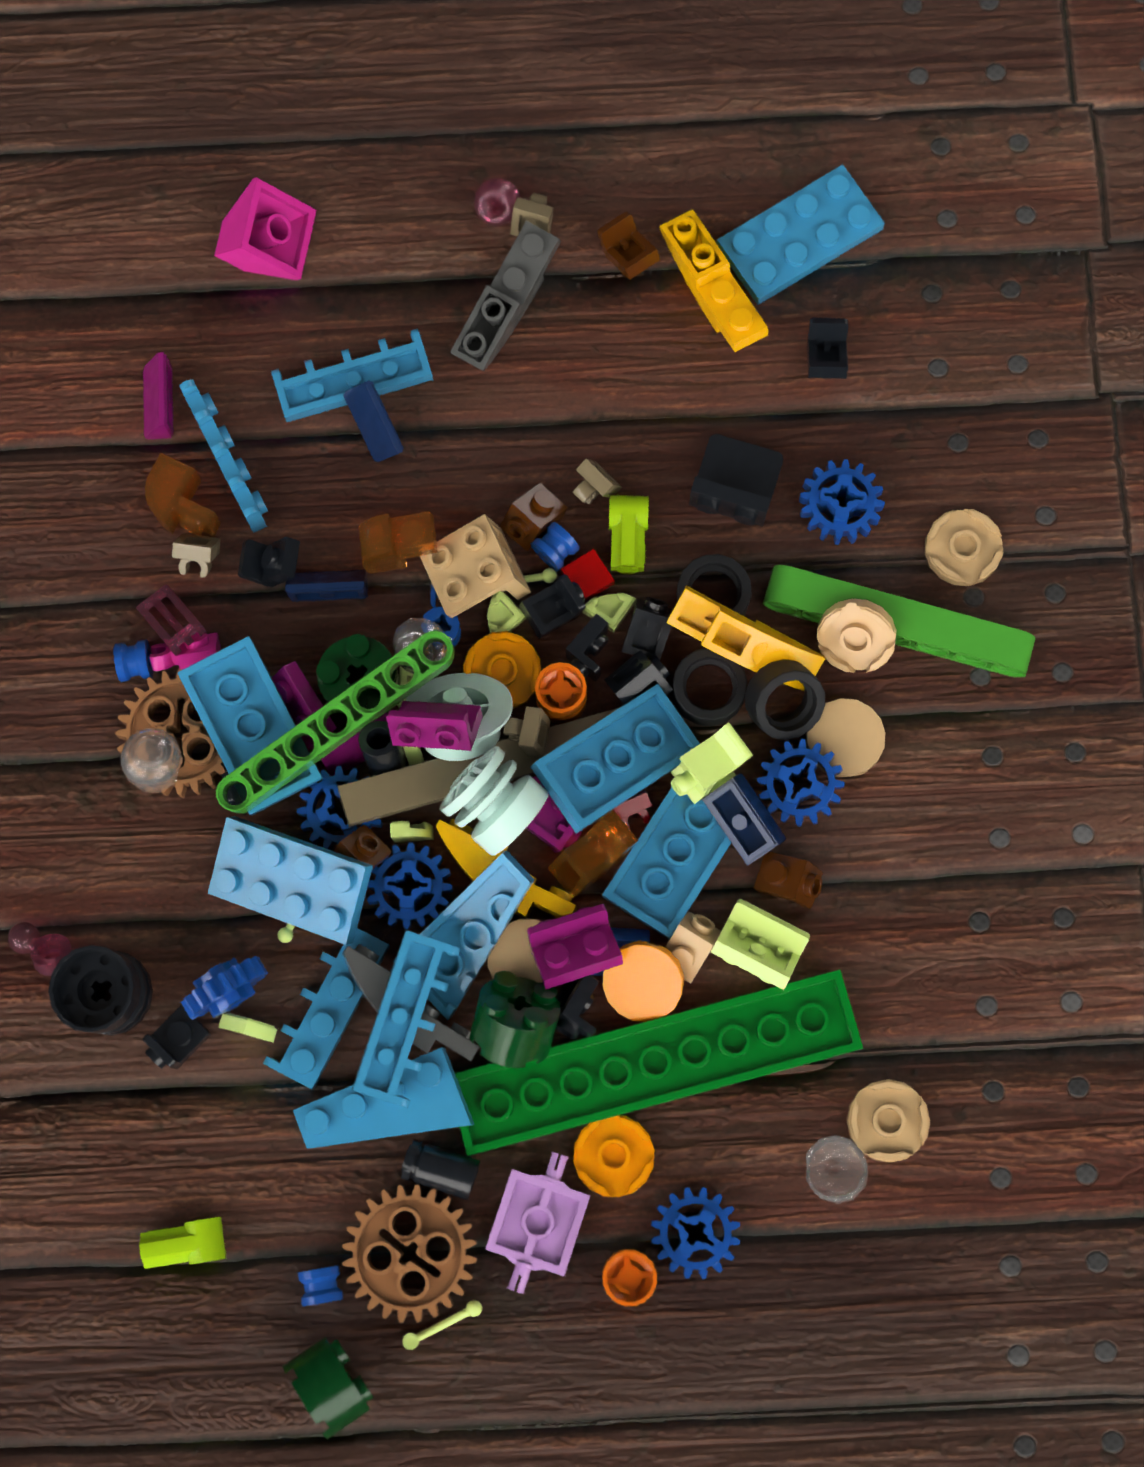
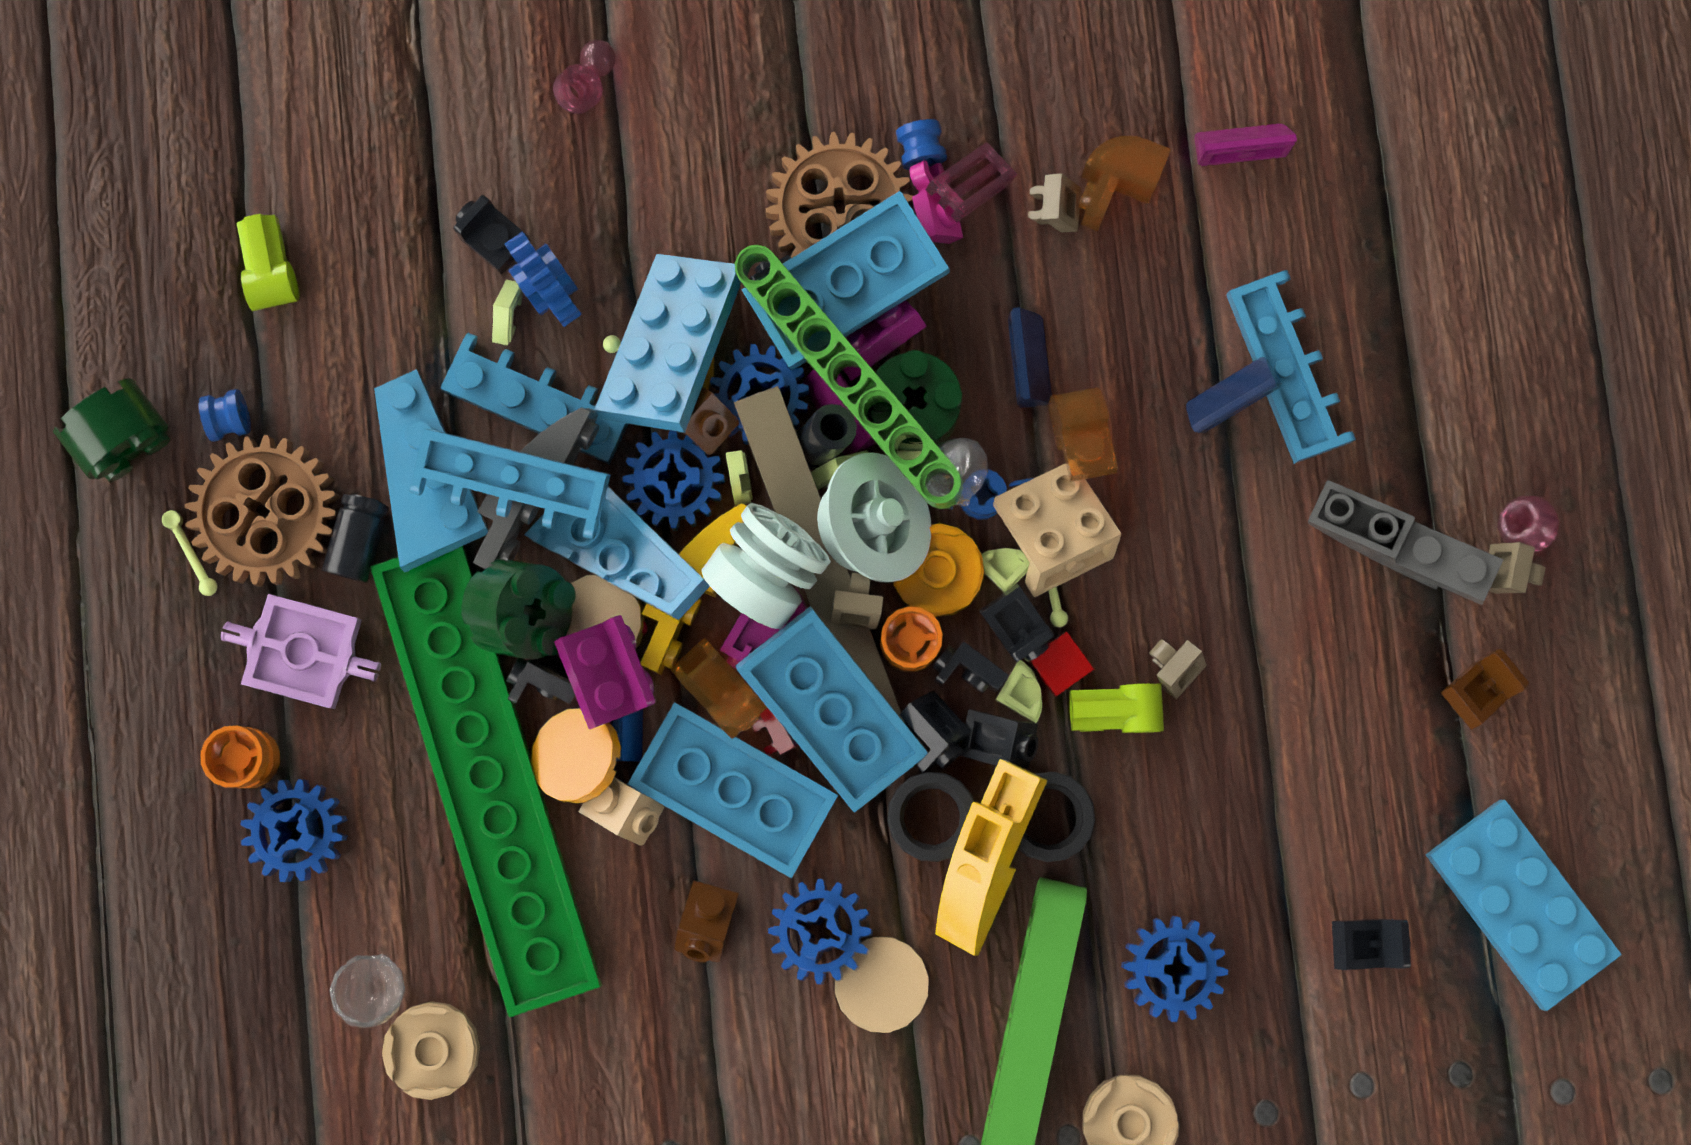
camera: 85 degrees right, 5 degrees up
black wheel [48,945,153,1036] -> none
clear hair [120,728,183,793] -> none
dark azure hinge [179,379,268,533] -> none
dark pink slope [214,178,317,280] -> none
black bracket [238,537,300,588] -> none
magenta bracket [387,701,483,751] -> none
reddish brown bracket [500,483,568,551] -> none
blue wheel [531,522,580,571] -> none
light orange tile [573,1115,655,1197] -> none
yellow slope [660,209,768,352] -> none
yellowish green piece [670,722,753,804] -> none
black bracket [689,434,783,527] -> none
dark blue slope [702,774,786,866] -> none
yellowish green bracket [711,899,810,990] -> none
black tyre [745,659,825,740] -> none
tan tile [817,598,897,673] -> none

